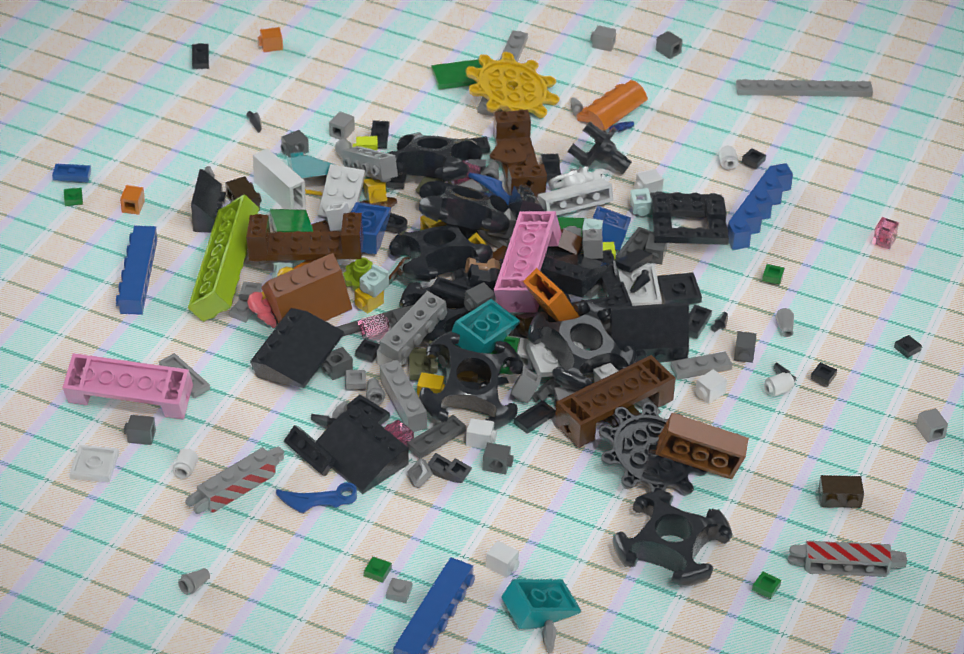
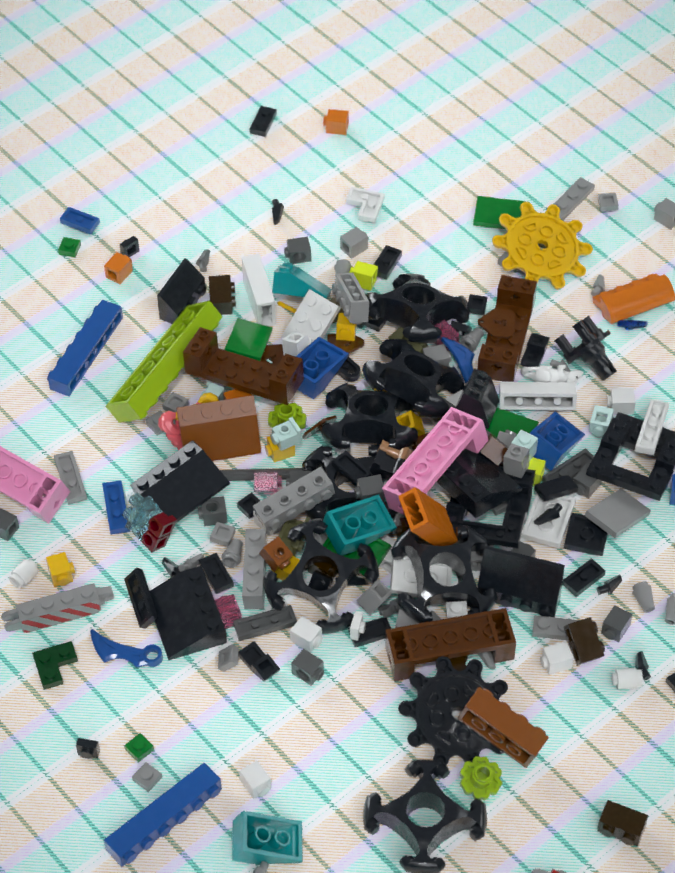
camera: 25 degrees right, 10 degrees up
none -> dark green plate [32,641,78,690]
none -> yellow brick [46,552,75,587]
none -> black plate [76,738,100,759]
none -> blue plate [102,480,130,535]
none -> black plate [120,235,139,257]
none -> hips [122,493,177,553]
none -> dark orange brick [259,536,293,572]
none -> white plate [346,186,385,223]
none -> white plate [350,611,366,641]
none -> lime plant [459,756,502,800]
none -> dark brown brick [564,617,605,666]
none -> light grey tile [584,488,651,538]
none -> light grey plate [598,192,619,212]
none -> light grey cone [632,581,655,613]
none -> white tile [635,399,670,456]

